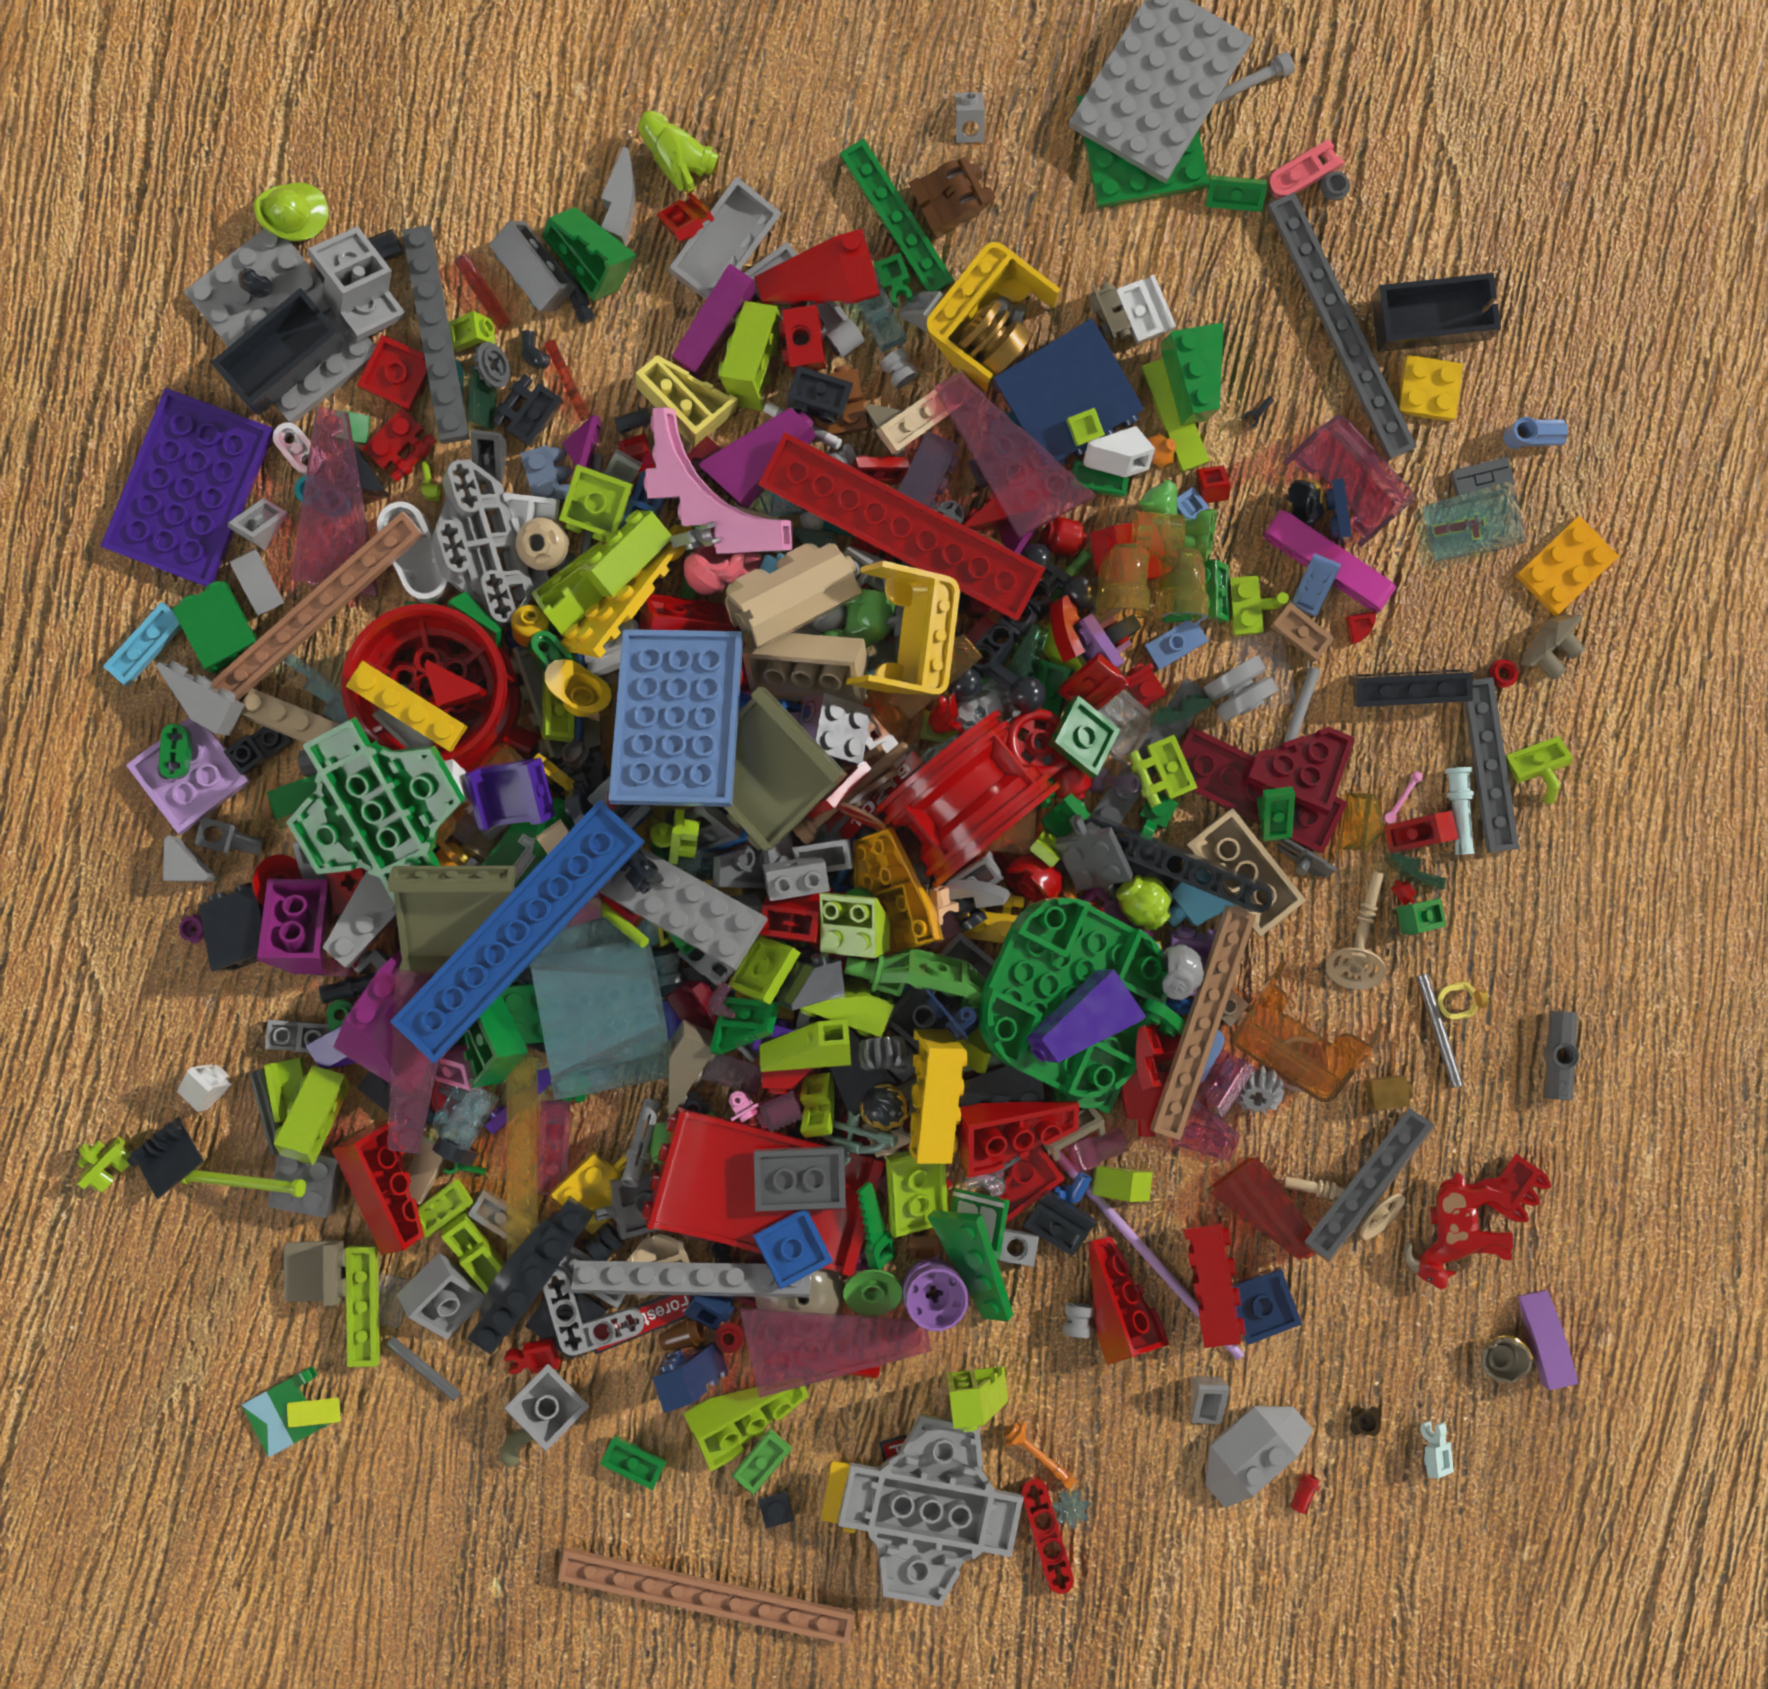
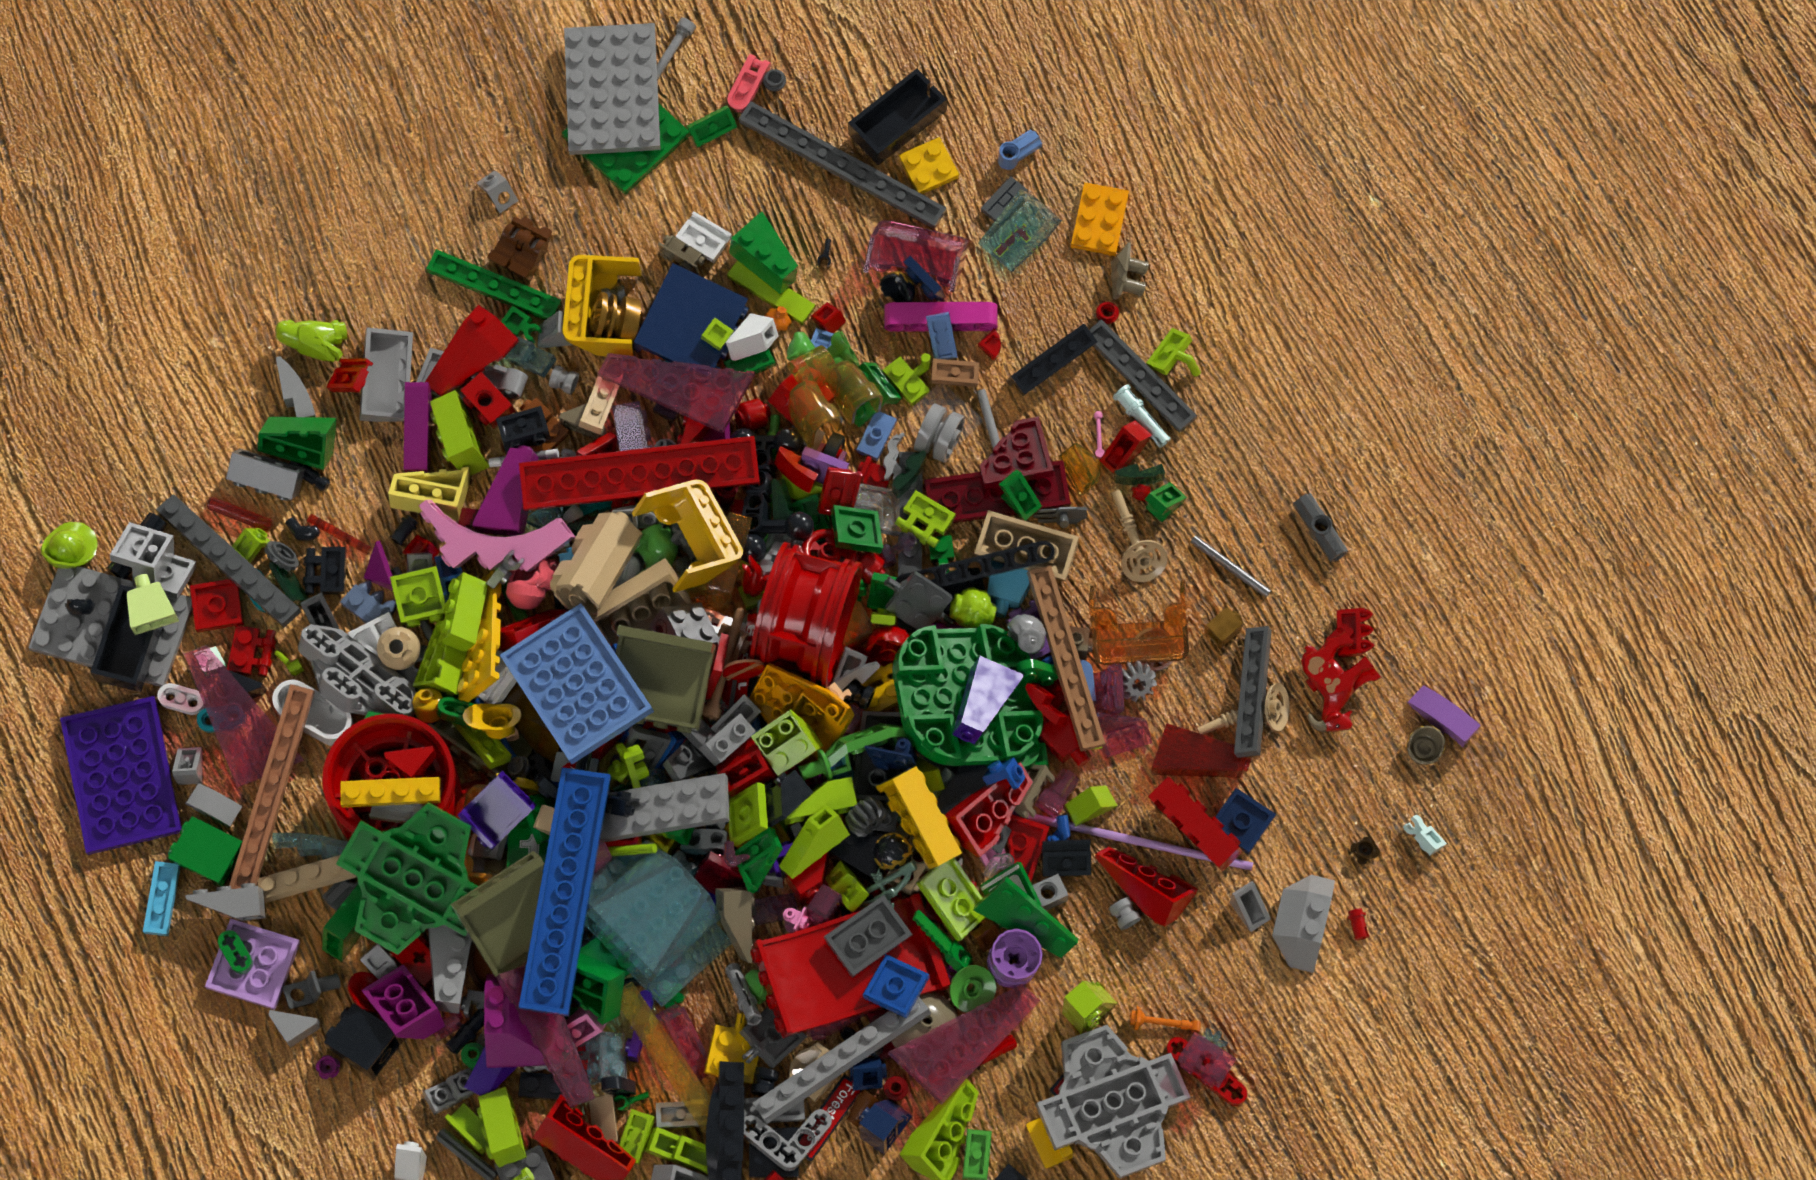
camera: 30 degrees left, 15 degrees down
black slope [223,726,294,775] -> none
light yellow piece [1436,981,1489,1019] -> none
none -> yellowish green torso [127,574,179,635]
none -> light grey hair [883,432,905,482]
none -> blue bracket [982,758,1025,790]
none -> clear pink brick [1178,1032,1237,1088]

